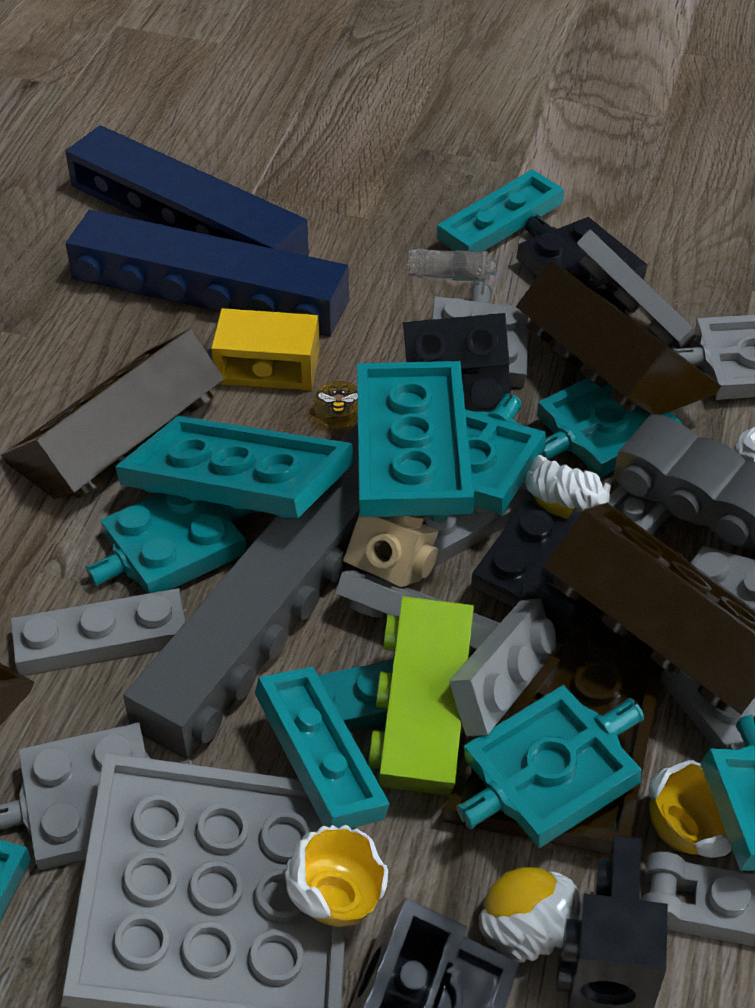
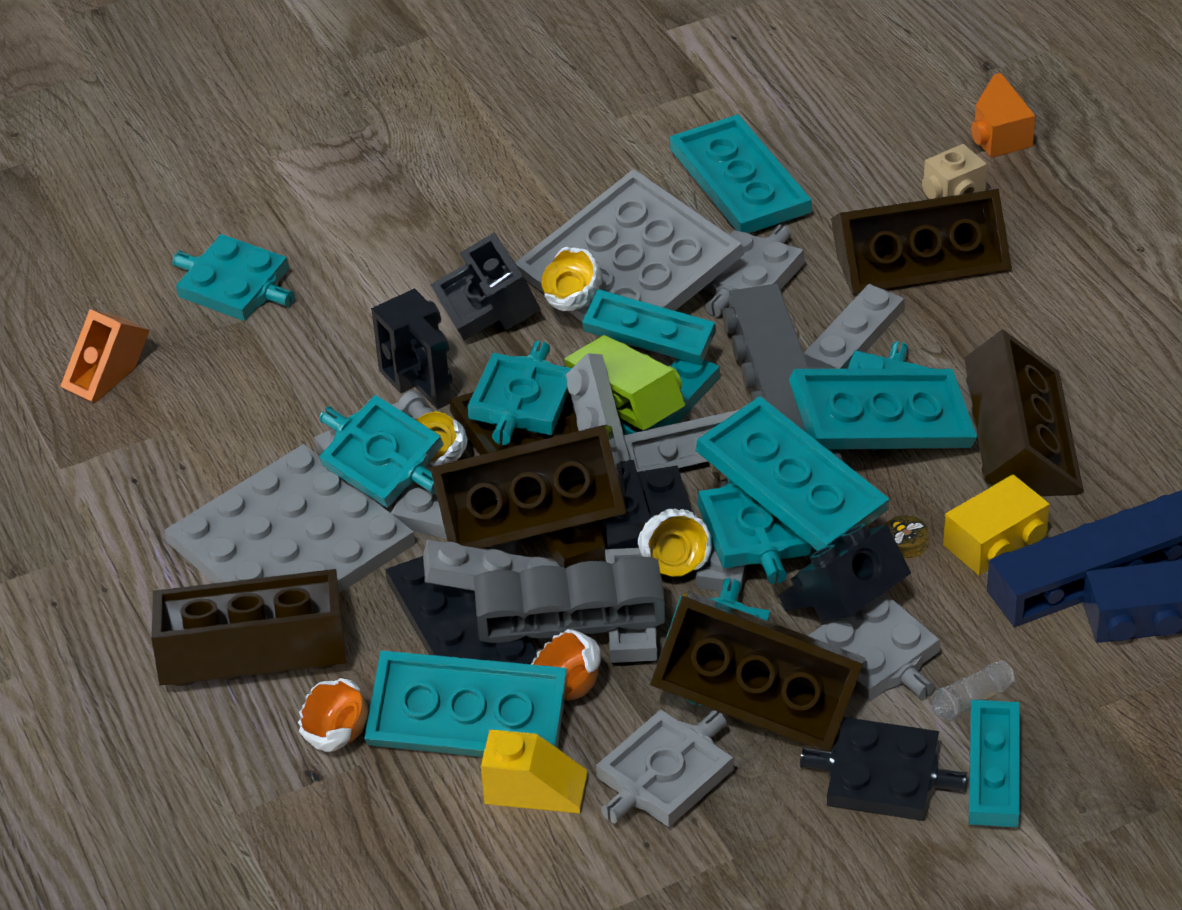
camera: 140 degrees right, 5 degrees down
white hair [479,867,581,962] -> none
light grey plate [577,229,696,349] -> none

